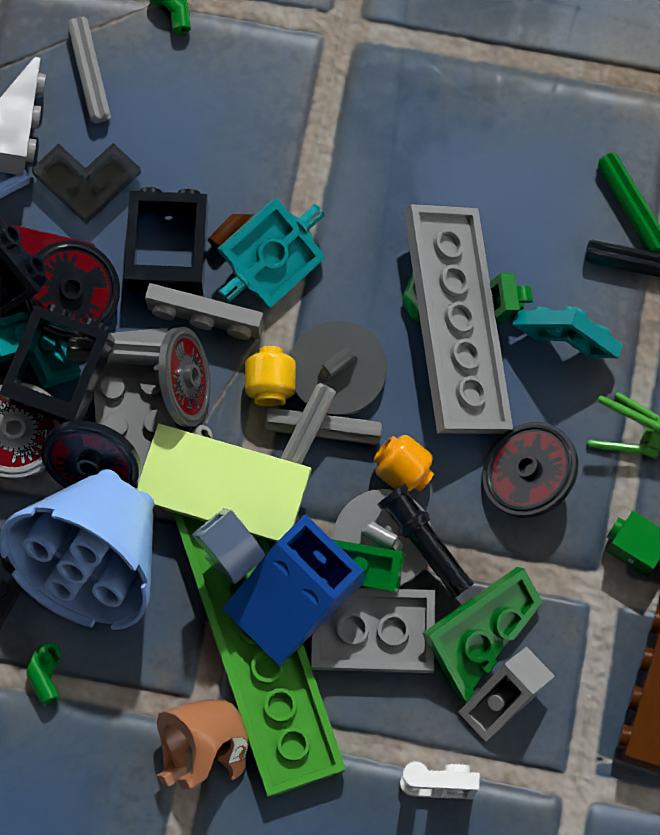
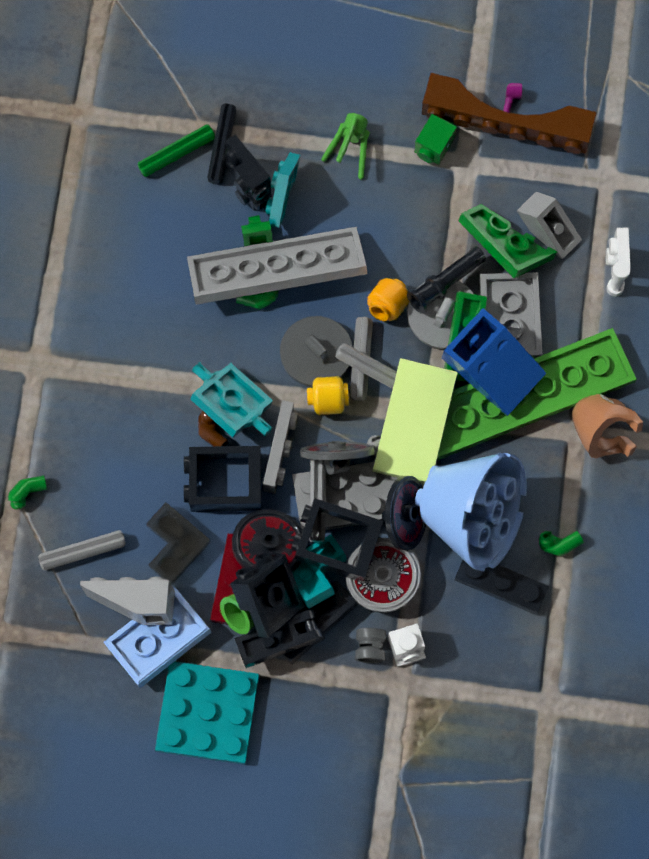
camera: 90 degrees left, 0 degrees up
sand blue brick [192,508,265,585] -> none
black shield [483,422,579,518] -> none
none -> black plate [225,134,272,211]

